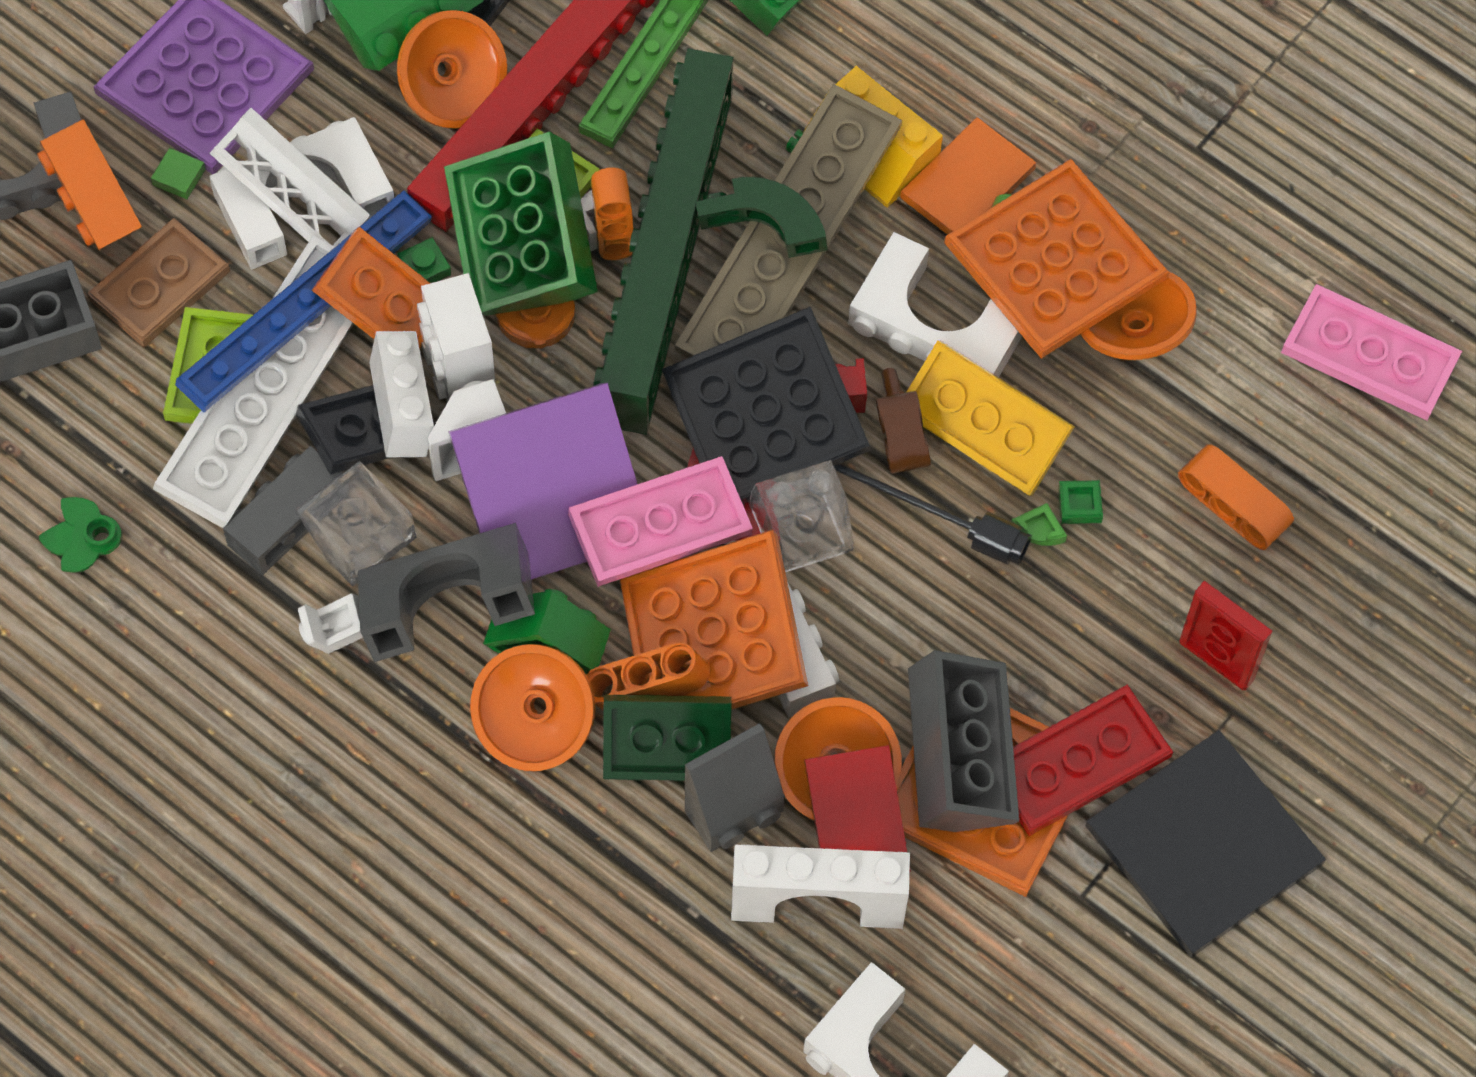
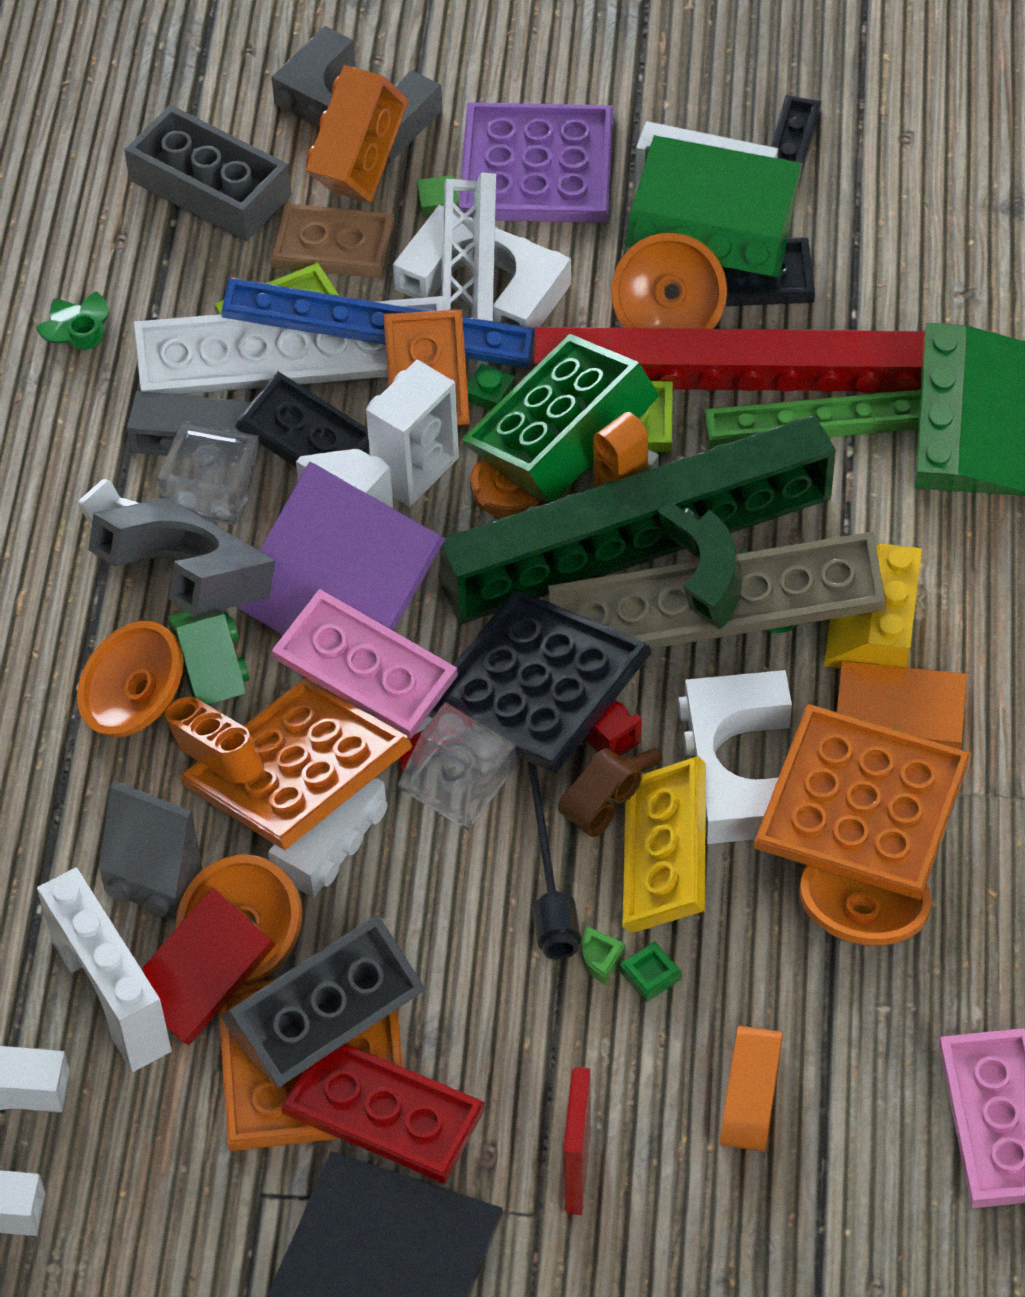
camera: 60 degrees right, 10 degrees down
white brick [369,331,434,458] -> none
dark green plate [603,695,732,781] -> none

